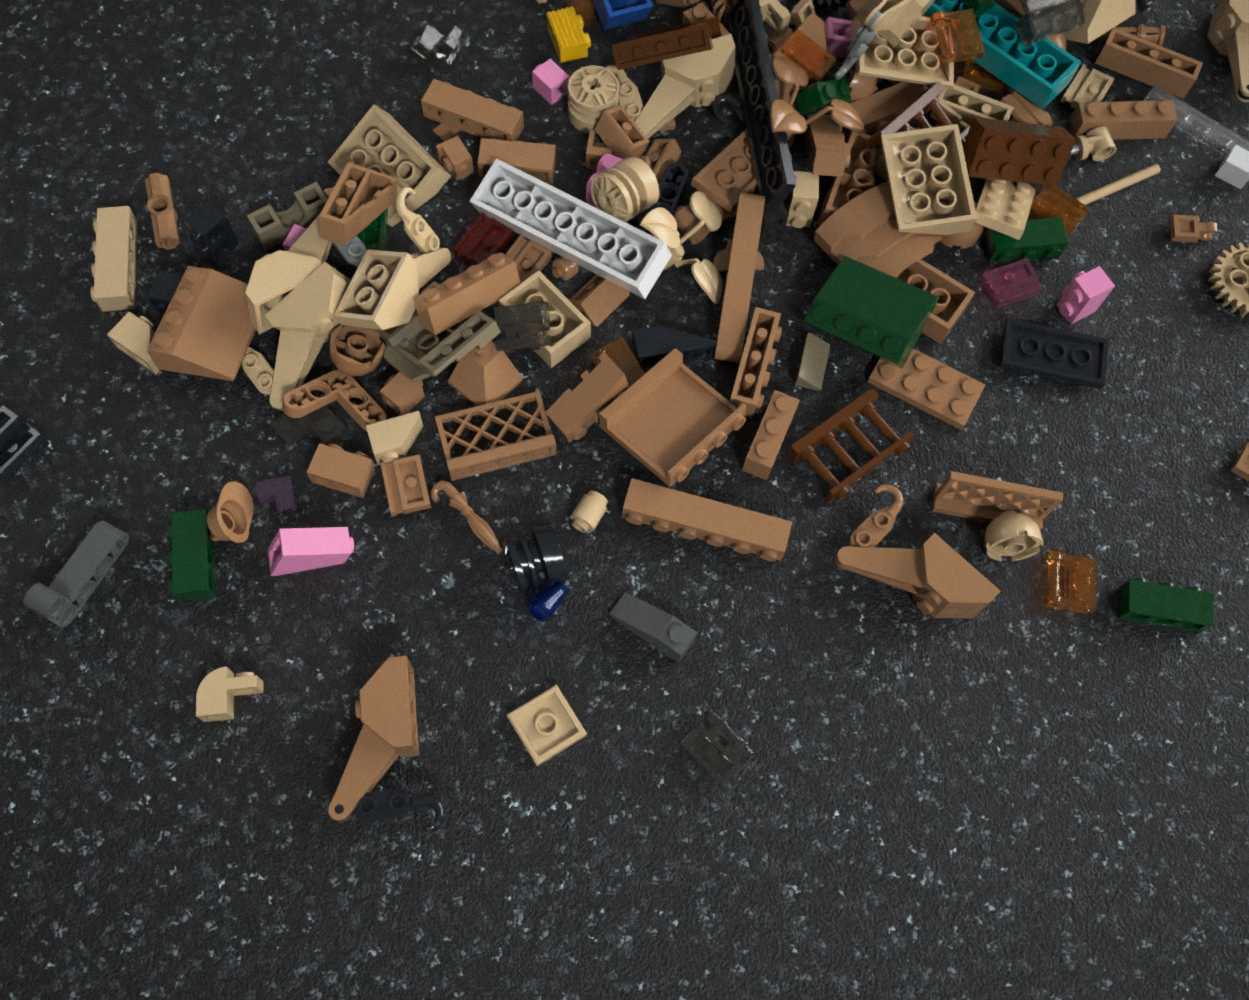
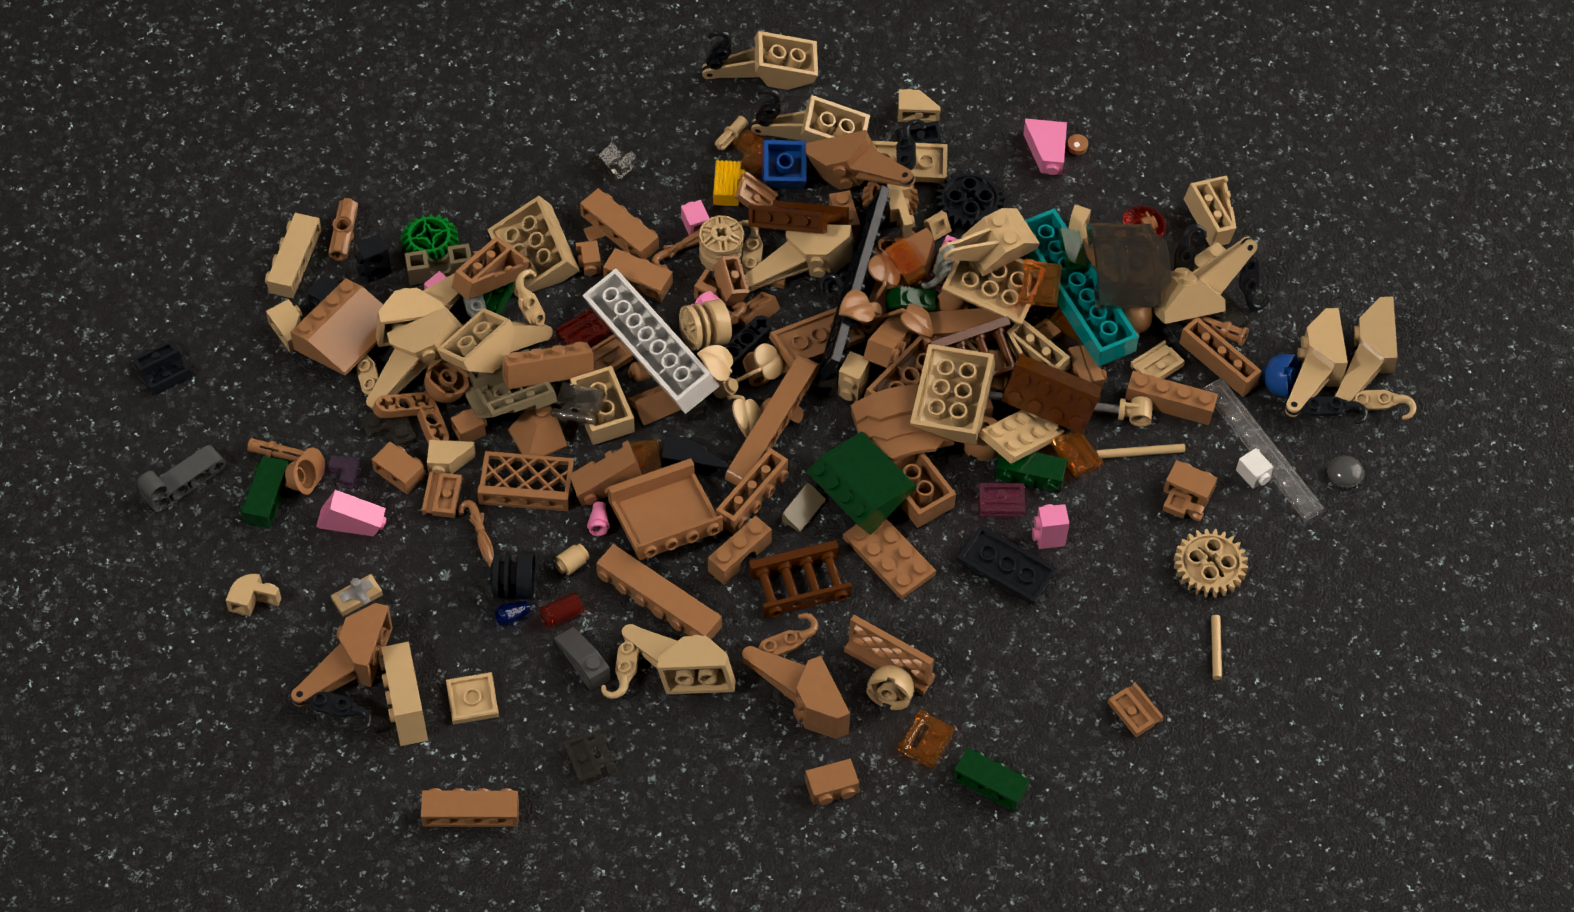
camera: 25 degrees right, 10 degrees down
none -> medium nougat pin [248,438,304,462]
none -> piece [331,574,383,616]
none -> tan wedge [378,642,428,746]
none -> green gear [401,213,459,264]
none -> medium nougat brick [421,788,519,827]
none -> clear red piece [539,592,584,628]
none -> bright pink cone [587,502,610,536]
none -> tan slope [601,624,736,699]
none -> medium nougat piece [651,230,700,268]
none -> medium nougat plate [734,171,778,208]
none -> medium nougat brick [805,758,859,805]
none -> medium nougat brick [1163,460,1217,509]
none -> blue cylinder [1261,354,1300,397]

